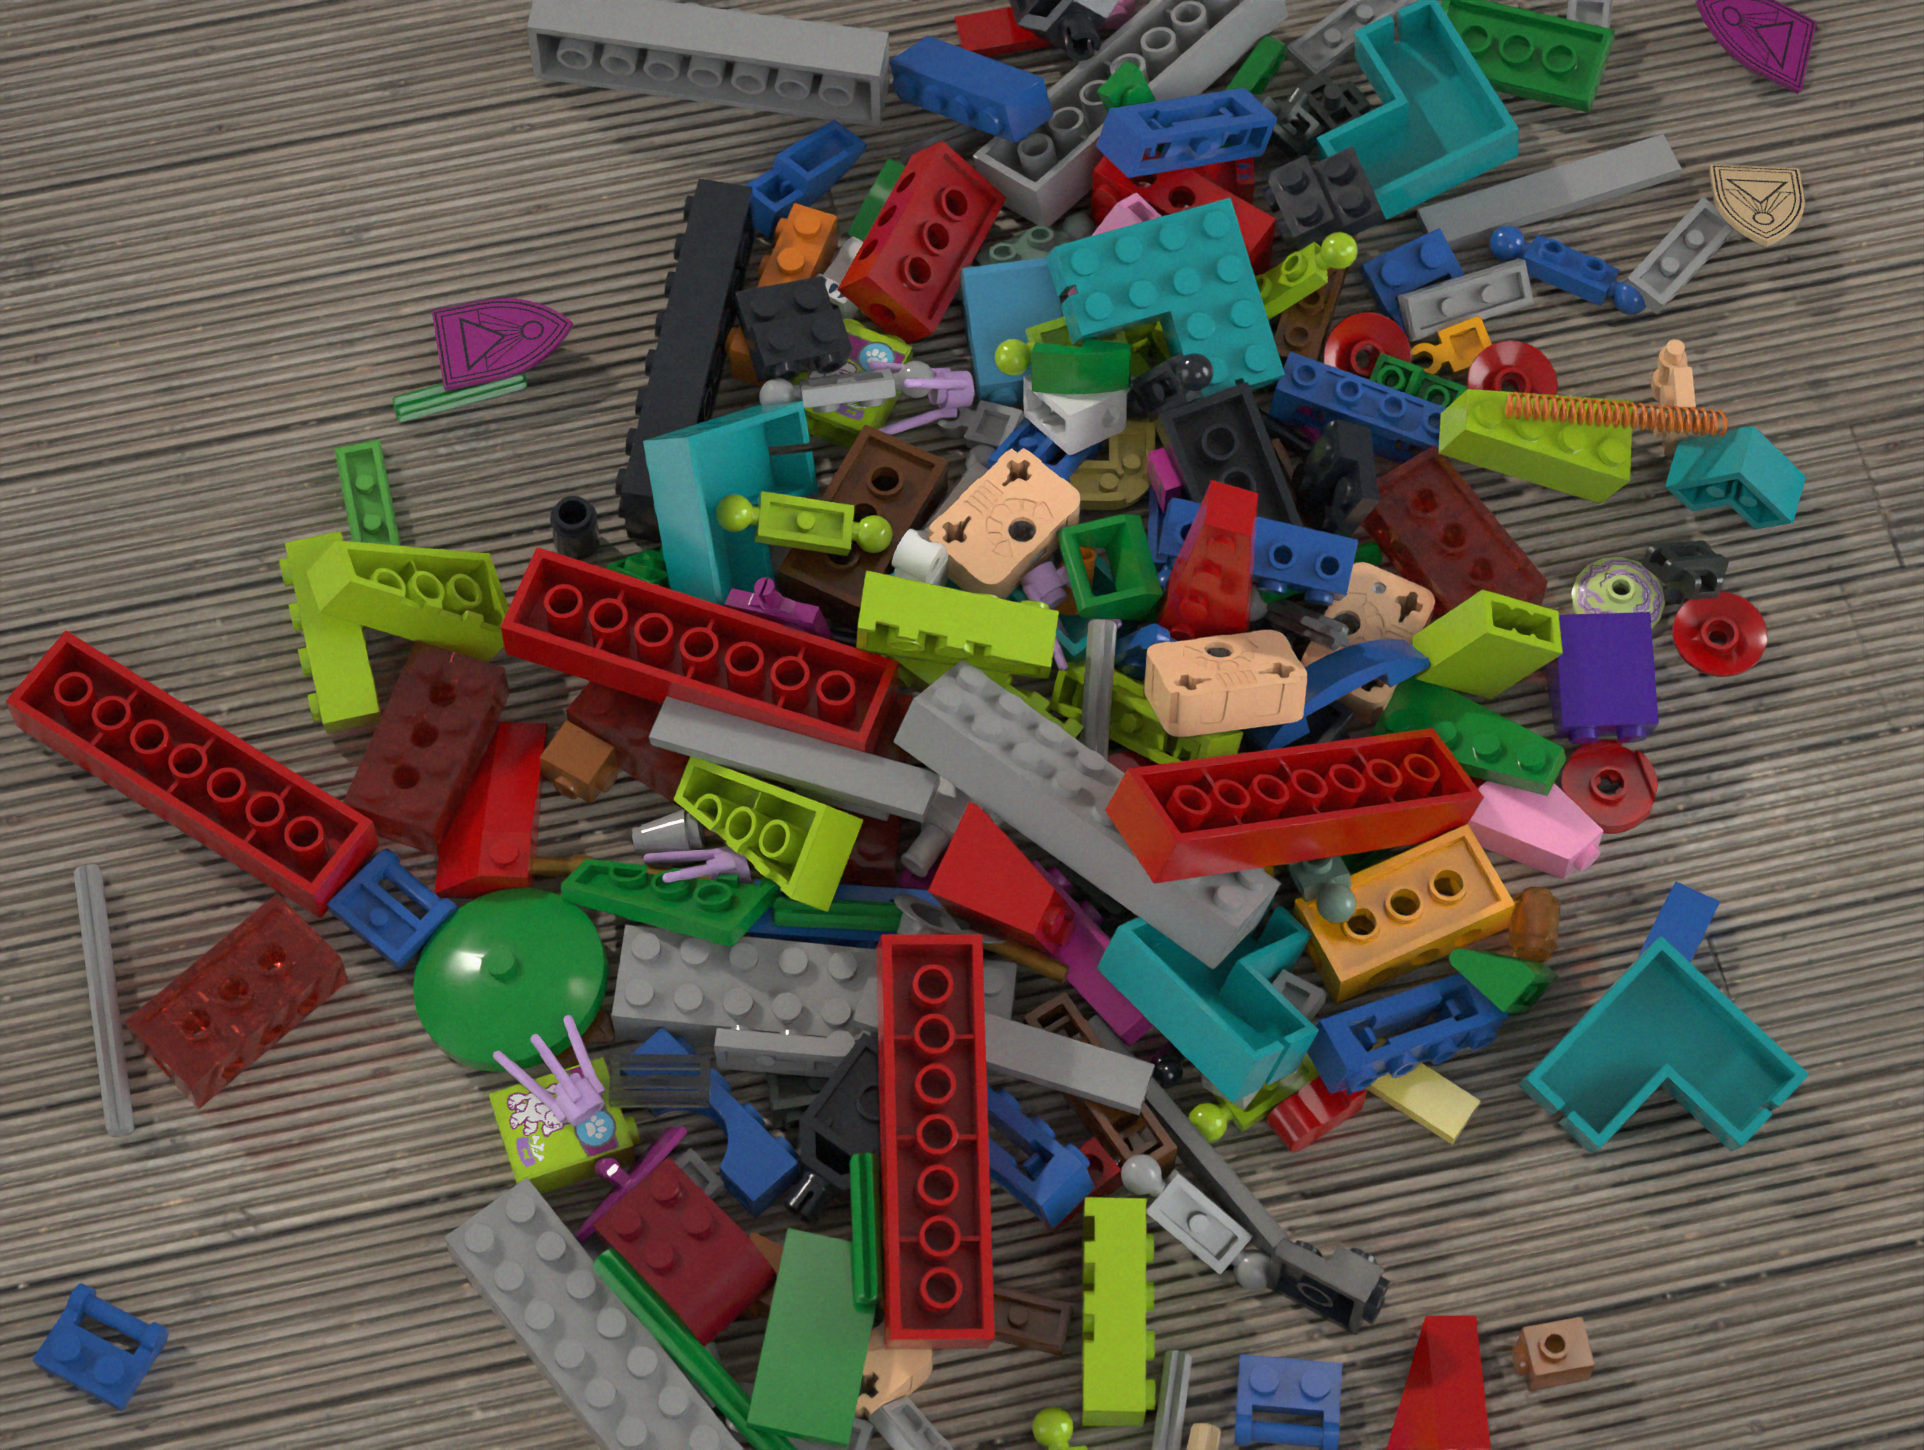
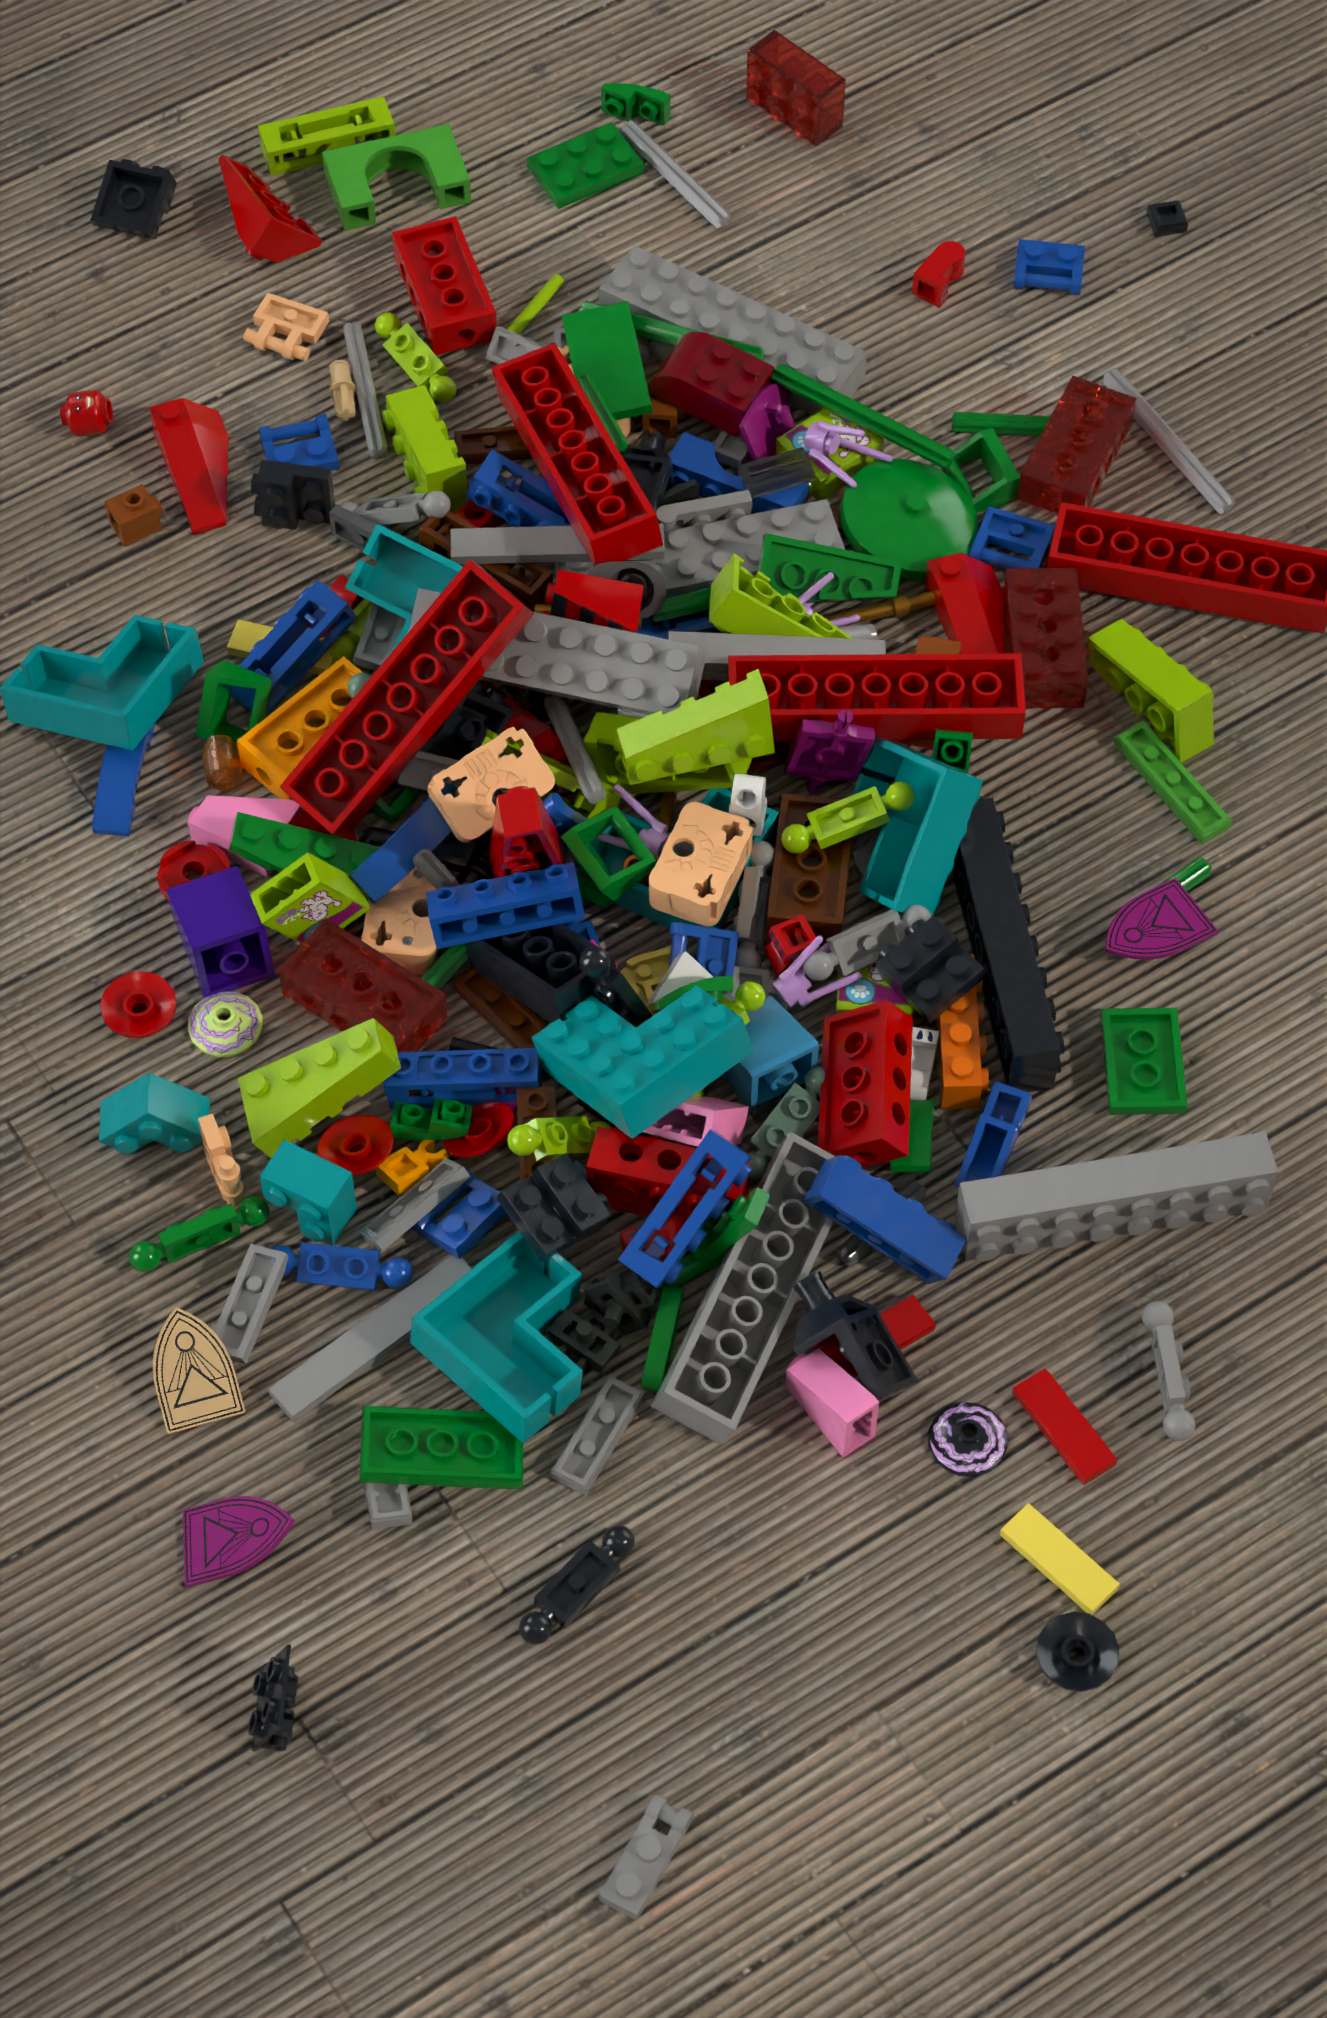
camera: 160 degrees right, 5 degrees down
lime wedge [306,540,509,663] -> none
black brick [550,496,600,560] -> none
black plate [1292,419,1380,538] -> none
orange piece [1505,392,1727,438] -> none
pearl dark grey piece [1642,540,1729,604] -> none
none -> green plate [129,1195,270,1272]
none -> teal brick [260,1140,357,1246]
none -> red leg [764,914,816,977]
none -> green axle [771,364,955,469]
none -> red leg [912,241,965,308]
none -> green tile [945,427,1021,513]
none -> green axle [952,412,1053,437]
none -> green plate [1100,1007,1187,1115]

